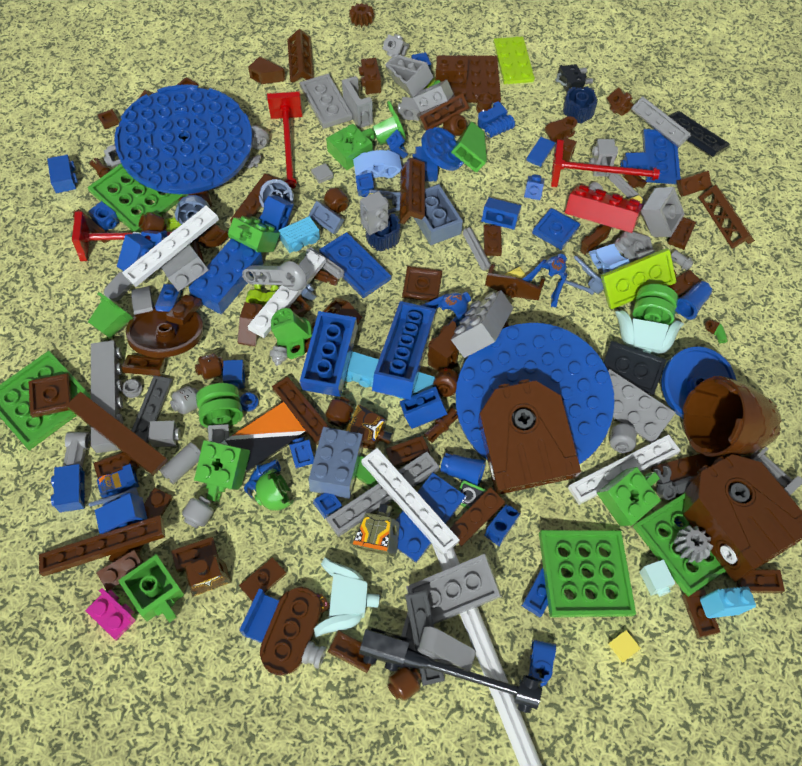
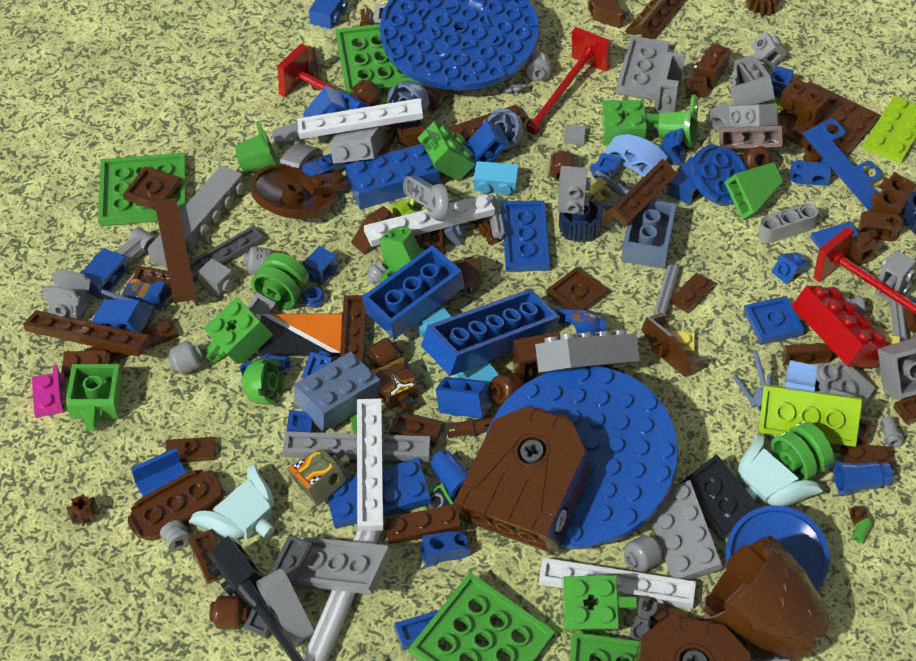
camera: 40 degrees right, 10 degrees down
blue brick [88,201,119,232] -> none
reddish brown plate [122,355,166,376] -> none
light grey plate [122,379,142,398] -> none
light grey pin [159,442,201,485] -> none
reddish brown plate [171,537,219,573] -> none
reddish brown torso [185,555,231,597] -> none
reddish brown head [195,353,223,380] -> none
sand blue plate [308,201,344,234] -> none
blue brick [481,197,522,230] -> none
blue piece [485,114,515,138] -> none
blue piece [522,254,568,307] -> none
none -> light grey piece [42,270,91,320]
none -> reddish brown gear [66,494,100,527]
none -> reddish brown plate [685,75,707,98]
none -> light grey beam [758,203,819,243]
none -> blue piece [802,119,882,211]
none -> reddish brown brick [869,171,916,223]

